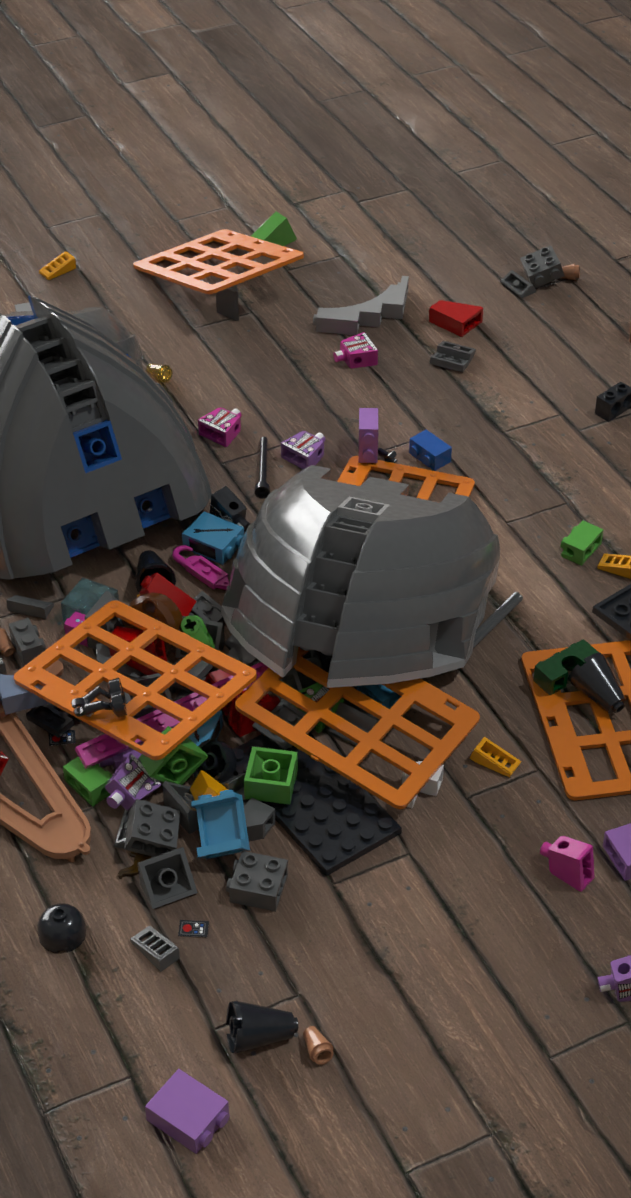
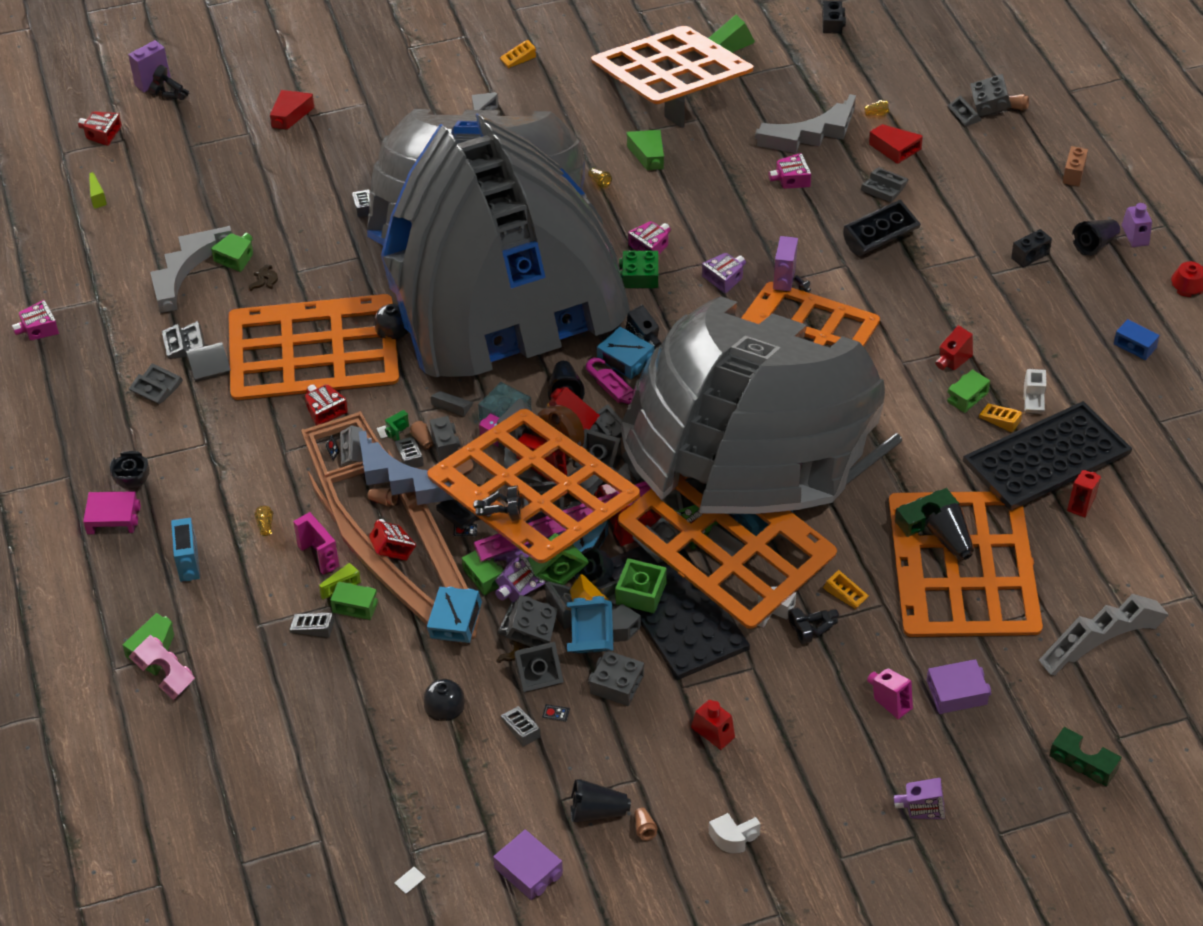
camera: 10 degrees right, 5 degrees up
bright green piece [181,615,215,649] -> none
black piece [255,436,270,499] -> none
blue brick [409,429,452,471] -> none
none -> white sticker [395,867,426,893]
none -> dark azure brick [427,587,482,643]
none -> green brick [619,251,658,288]
none -> bright green slope [627,130,664,170]
none -> red torso [691,700,735,750]
none -> white brick [709,813,760,853]
none -> black piece [788,607,839,644]
none -> black brick [822,1,846,33]
none -> black brick [843,199,921,256]
none -> clear yellow cone [864,99,889,116]
none -> red torso [935,325,973,370]

